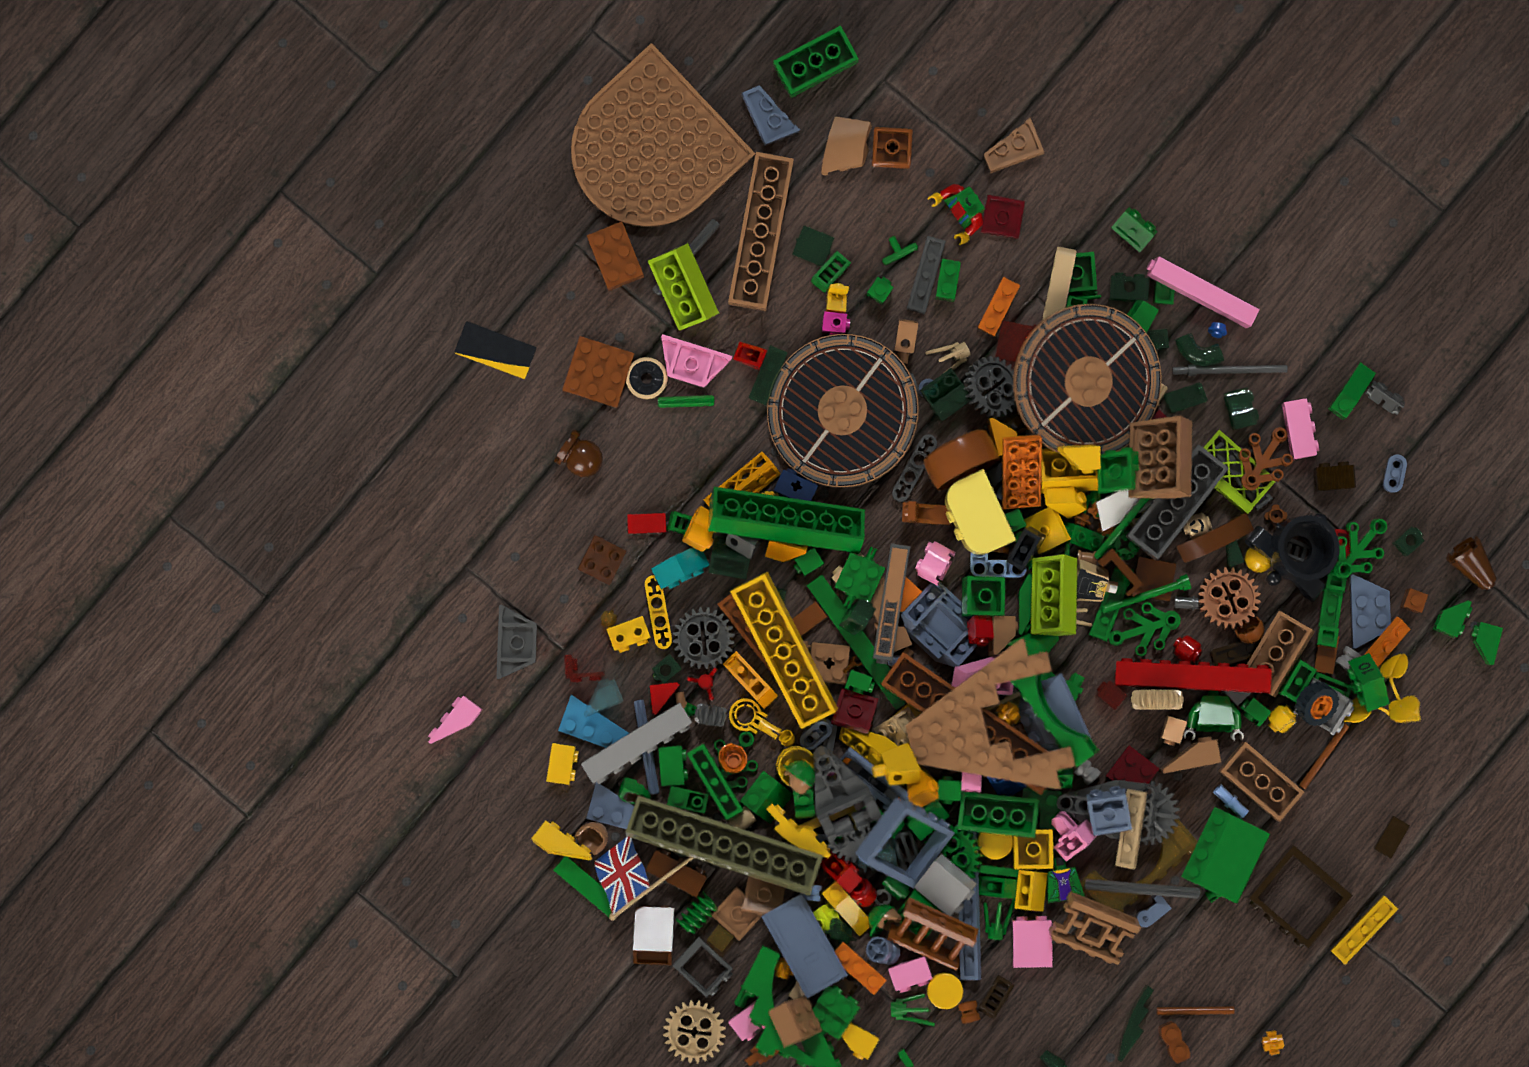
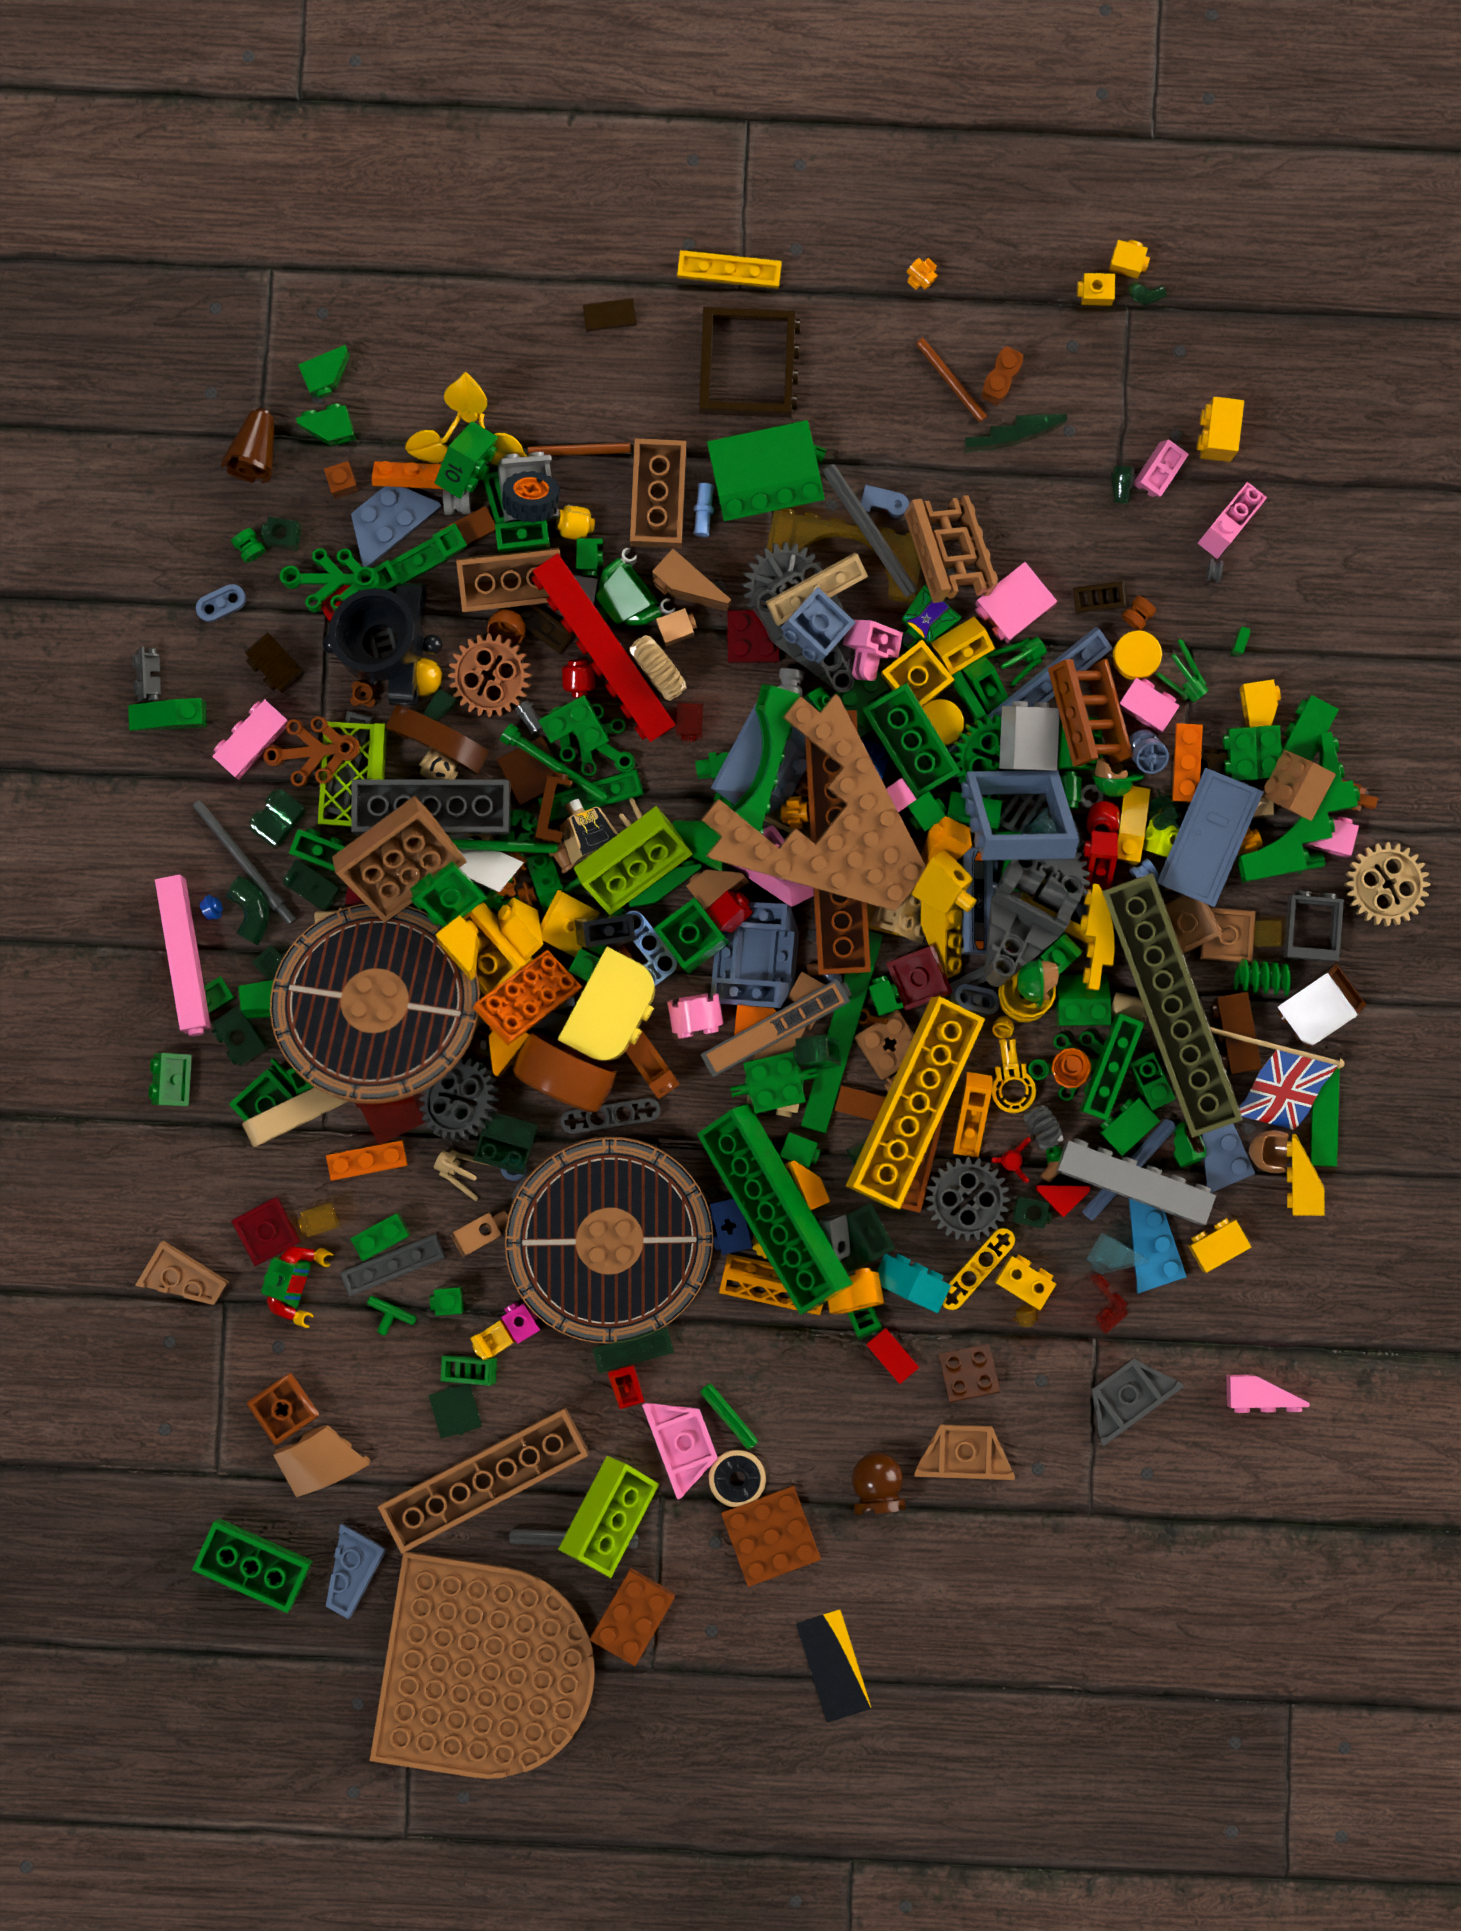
camera: 125 degrees left, 0 degrees up
none -> green wheel [231,528,266,564]
none -> green brick [289,828,346,872]
none -> clear yellow brick [298,1202,340,1237]
none -> green brick [538,694,610,753]
none -> medium nougat wing [914,1424,1015,1480]

